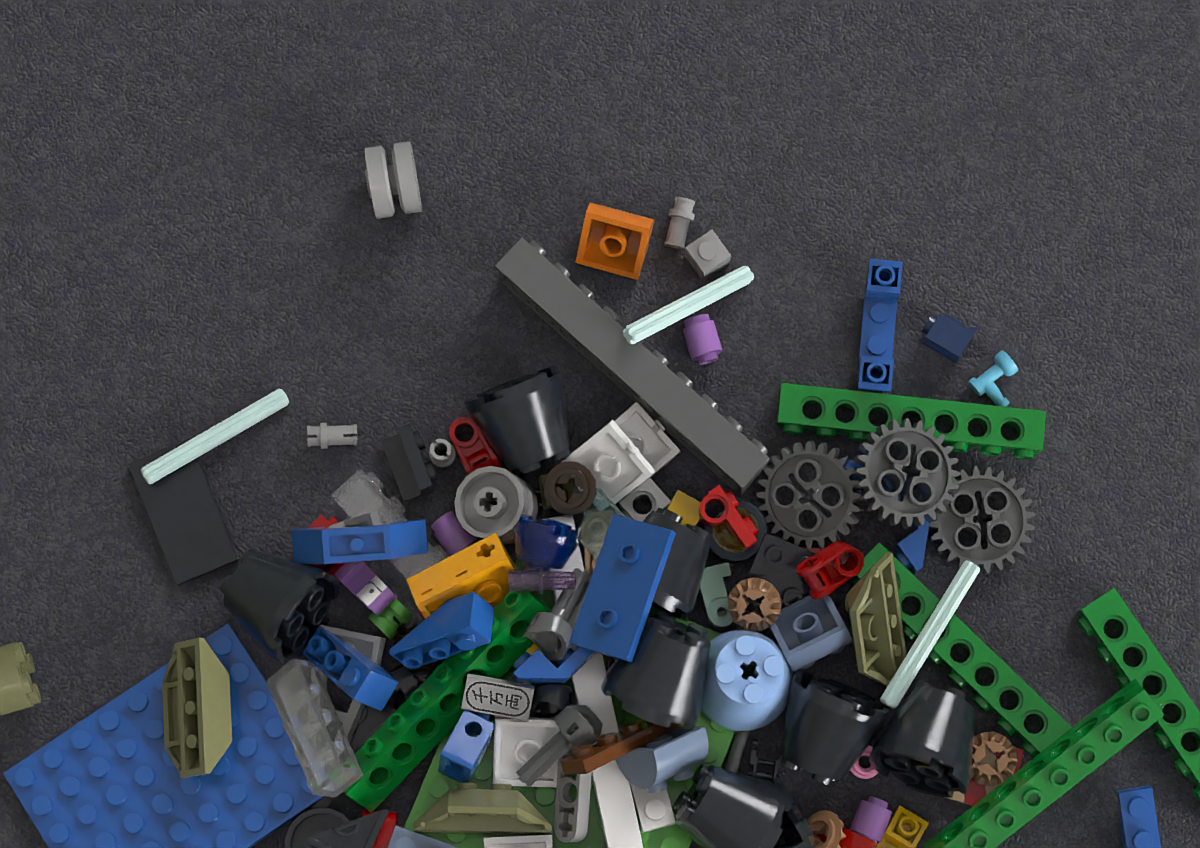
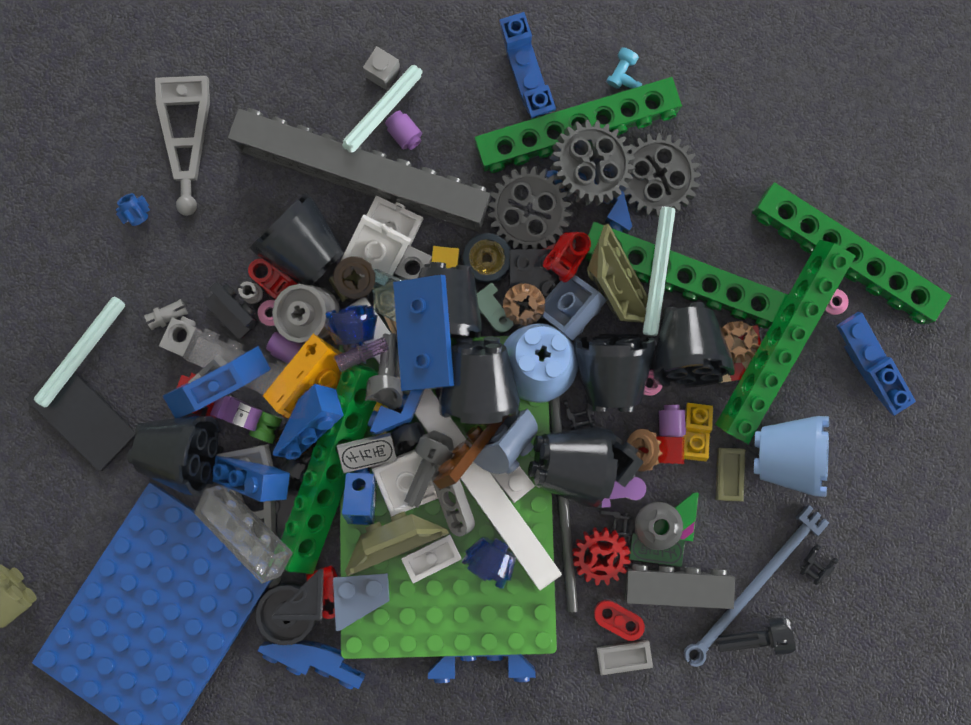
camera: 30 degrees left, 5 degrees up
olive wedge [162,638,232,778] -> none
light grey wheel [365,141,422,219] -> none
orange brick [575,202,654,280] -> none
light grey pin [664,197,695,250] -> none
red plate [699,485,758,551] -> none
dark blue window [921,313,978,363] -> none
none -> blue gear [116,193,150,226]
none -> light grey plate [155,76,210,216]
none -> light grey brick [159,316,202,358]
none -> bright pink plate [258,300,275,326]
none -> bright pink plate [825,289,848,315]

